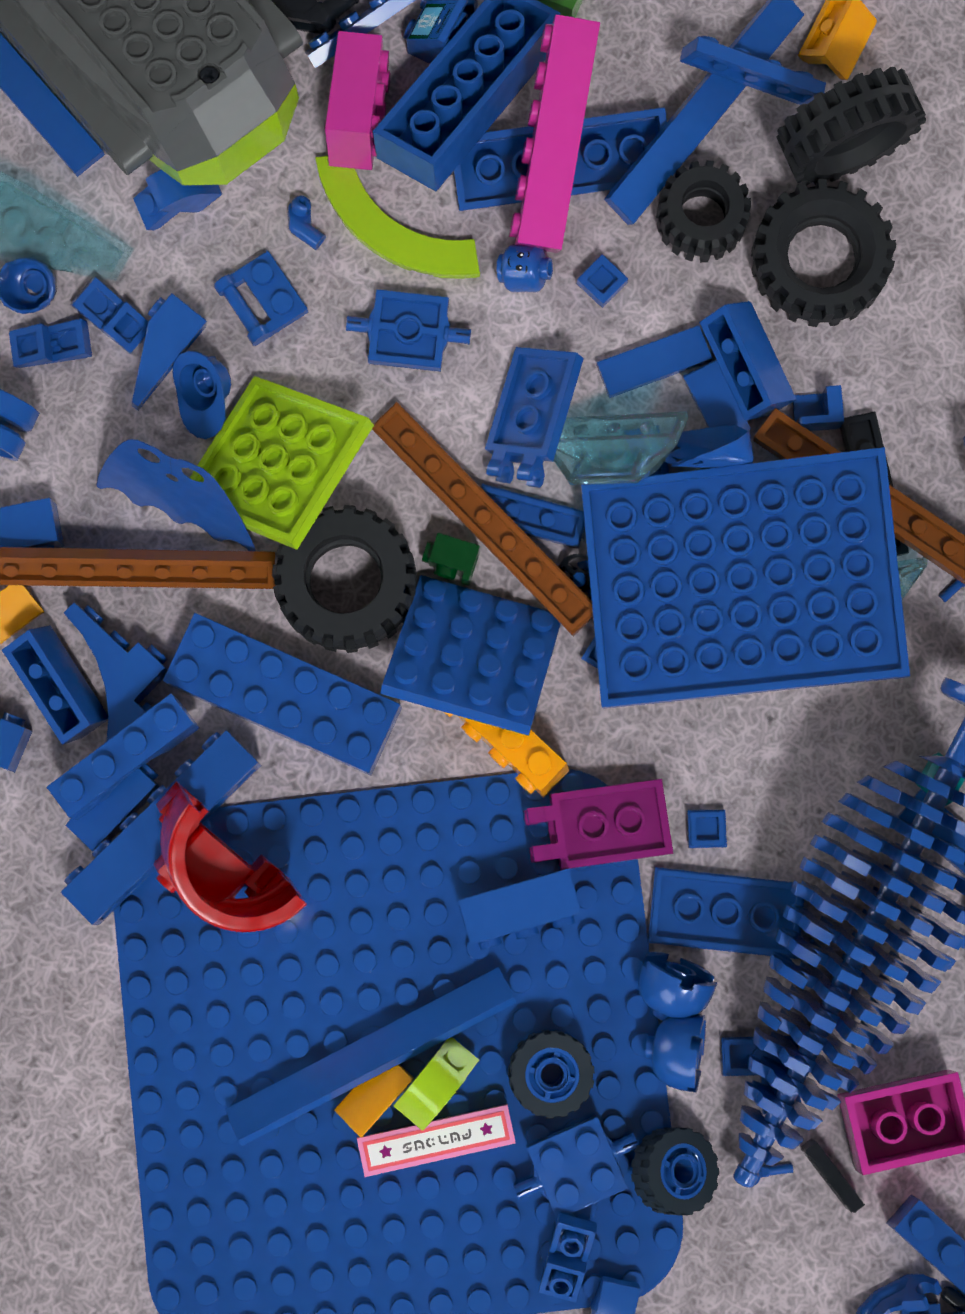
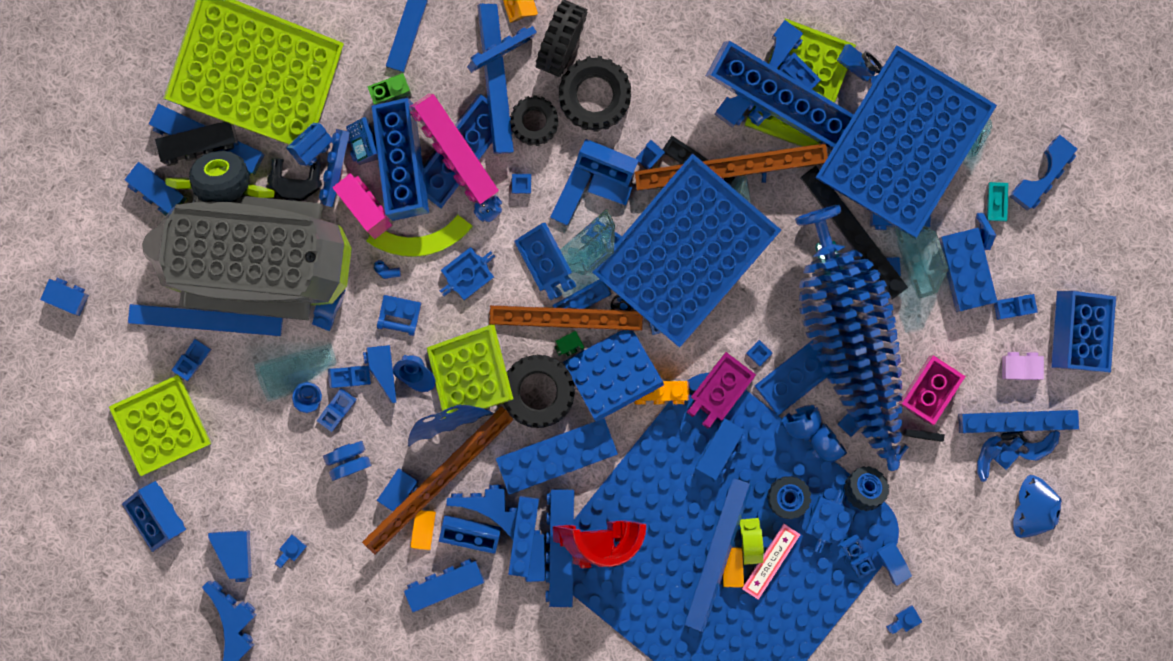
camera: 45 degrees left, 5 degrees up
blue piece [660,425,754,468] -> none

